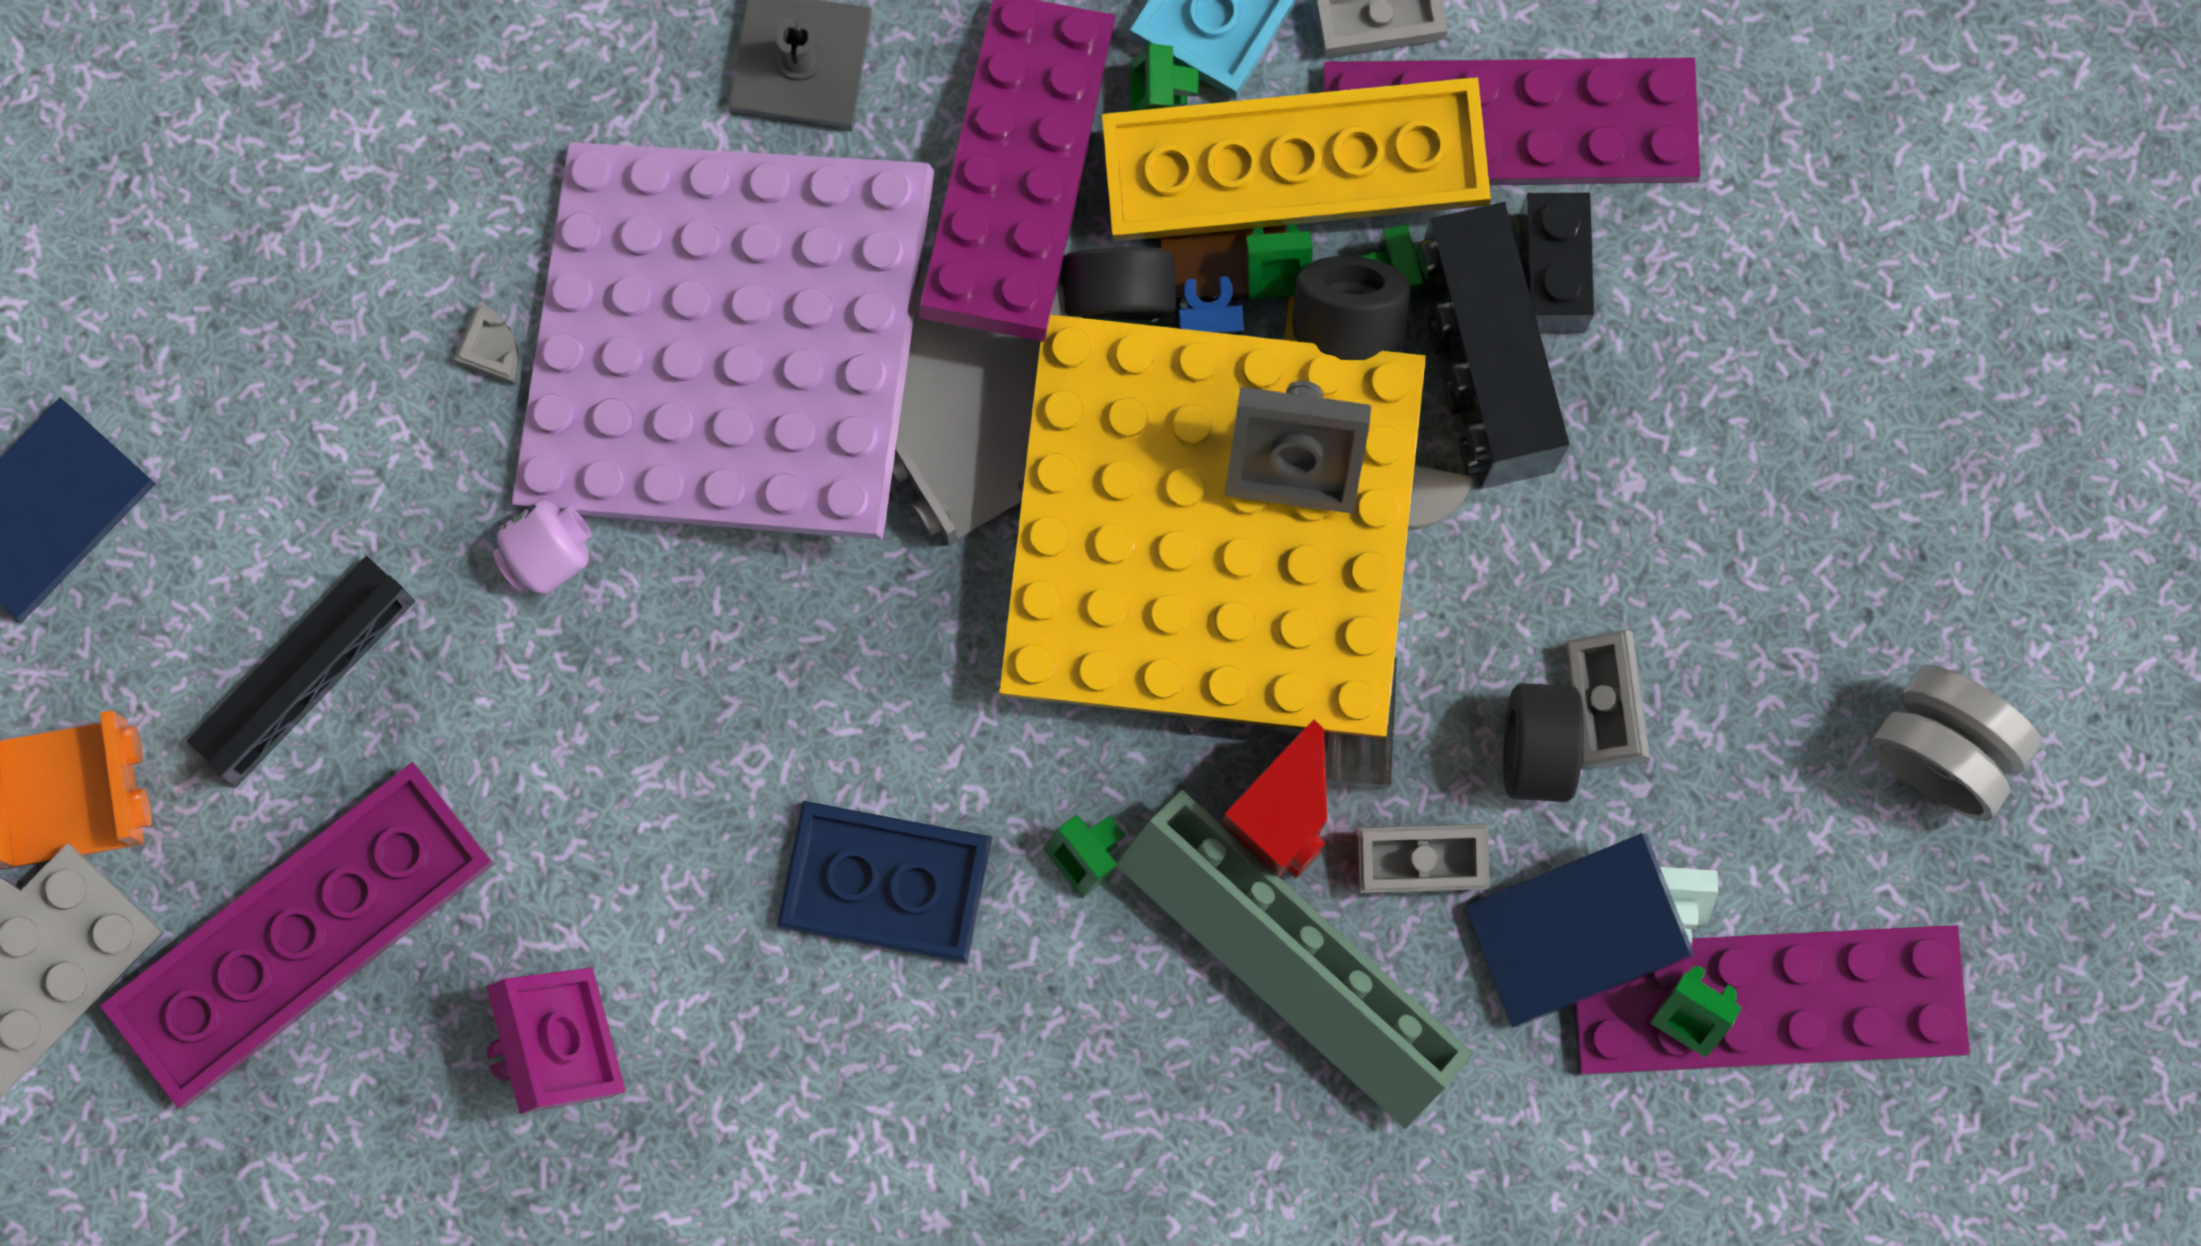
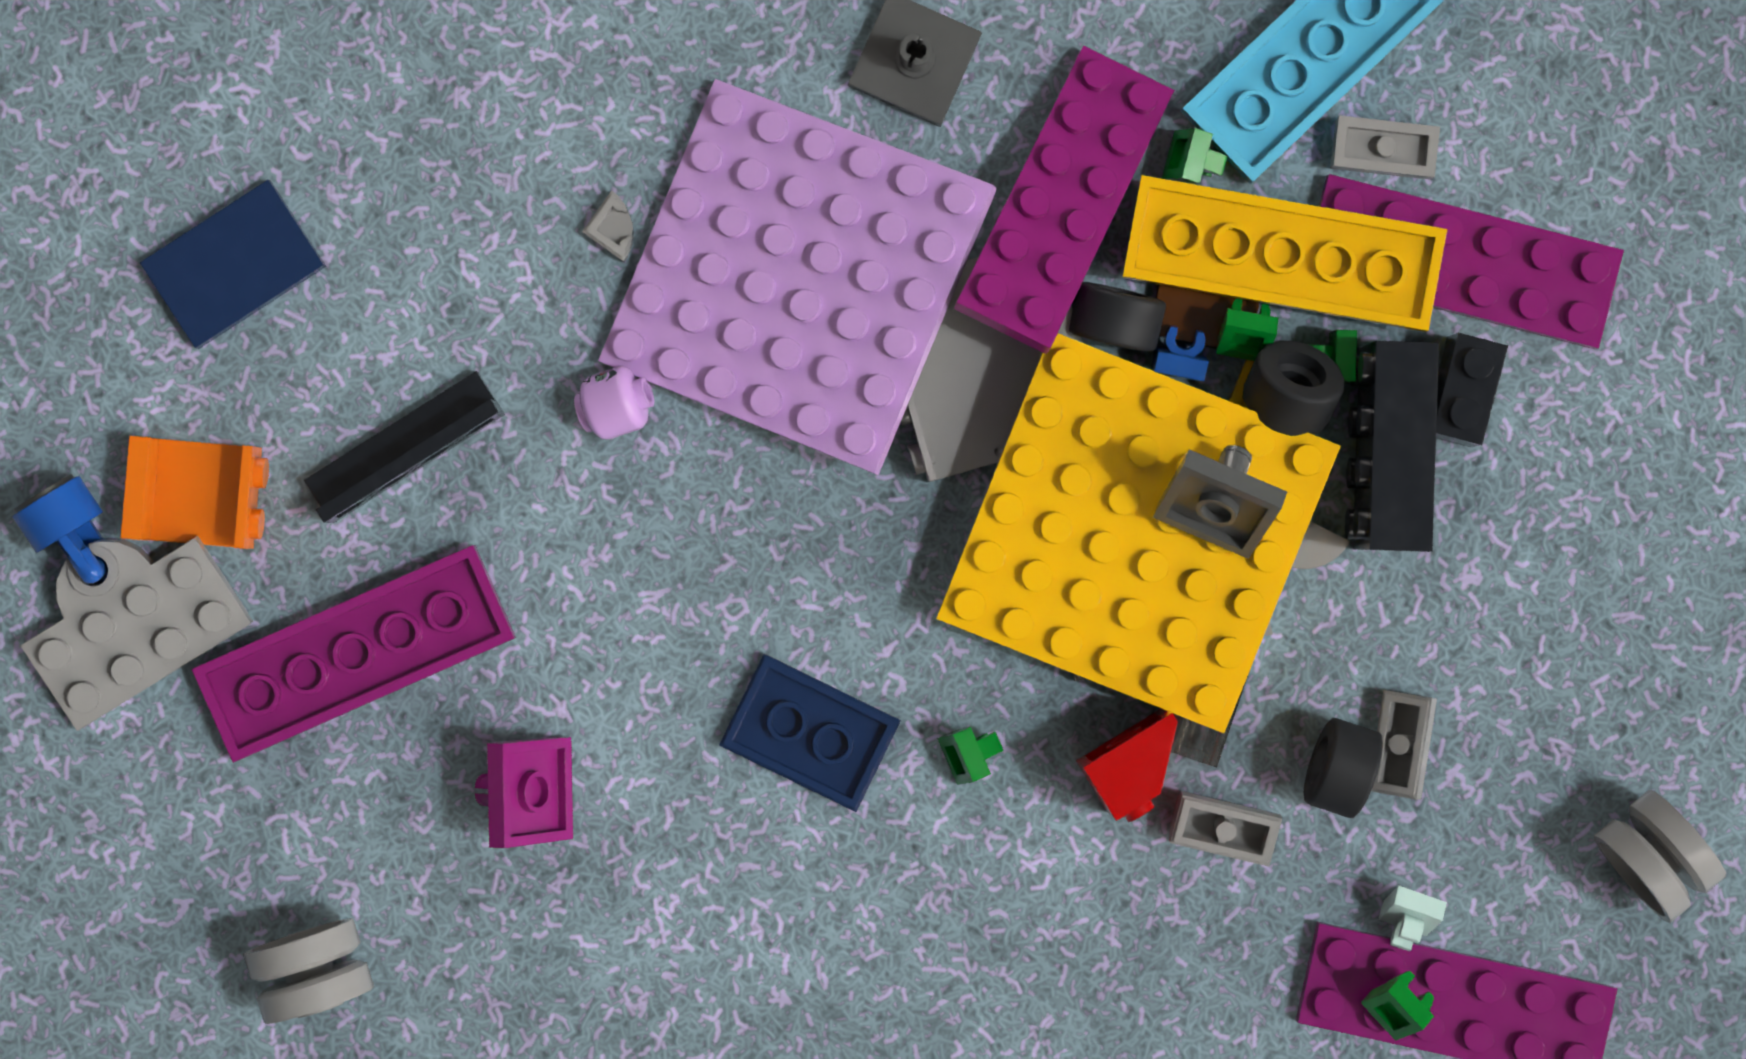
camera: 20 degrees right, 10 degrees up
sand green brick [1116,790,1474,1130] -> none
dark blue tile [1465,833,1695,1027] -> none

